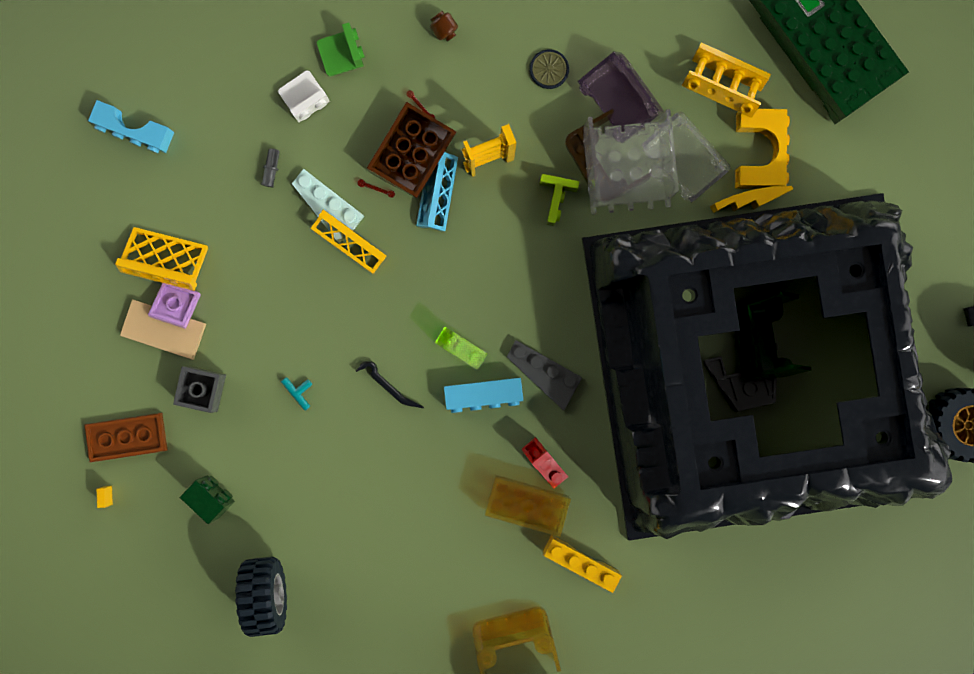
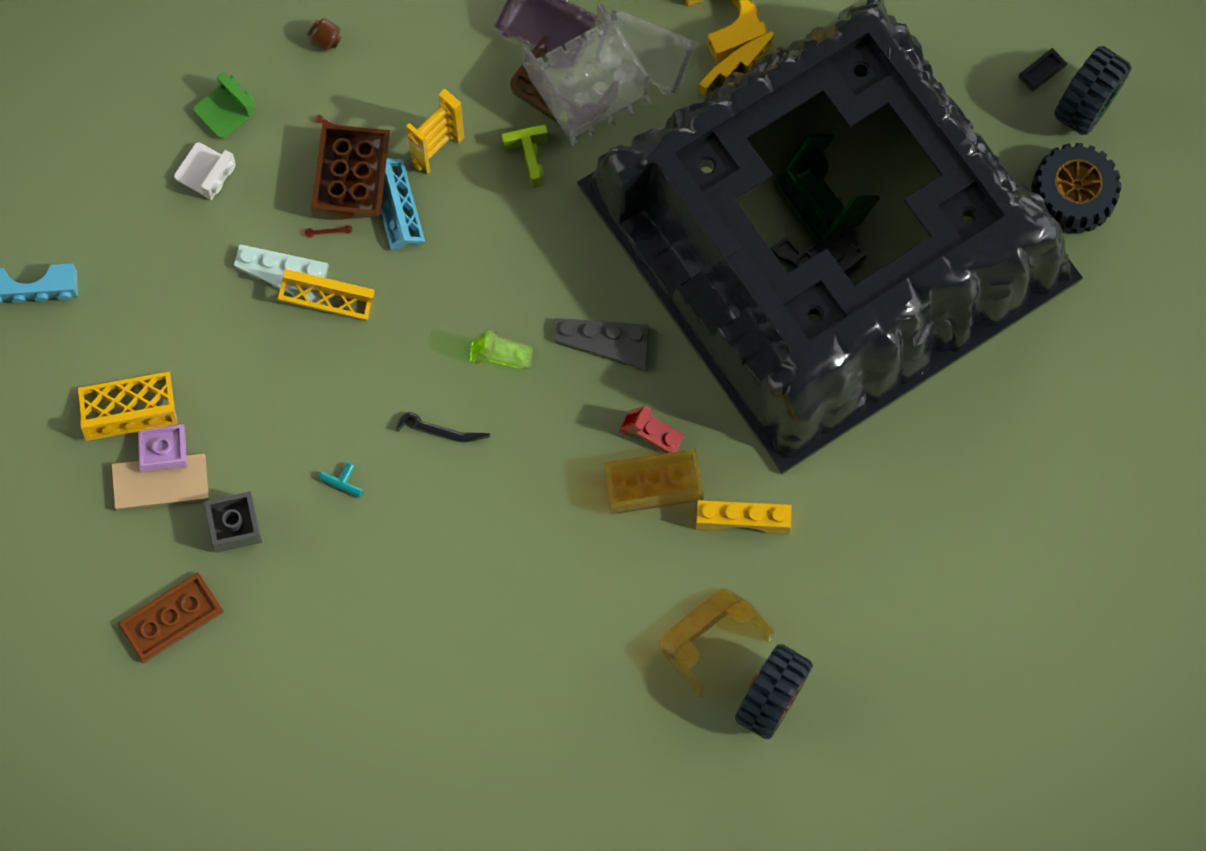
camera: 25 degrees left, 15 degrees down
yellow tile [96,486,113,508] -> none
dark green brick [179,475,235,525] -> none
black wheel [235,557,287,637] -> none
dark grey axle [261,148,280,188] -> none
medium azure brick [444,378,524,413] -> none
olive wheel [529,49,569,89] -> none

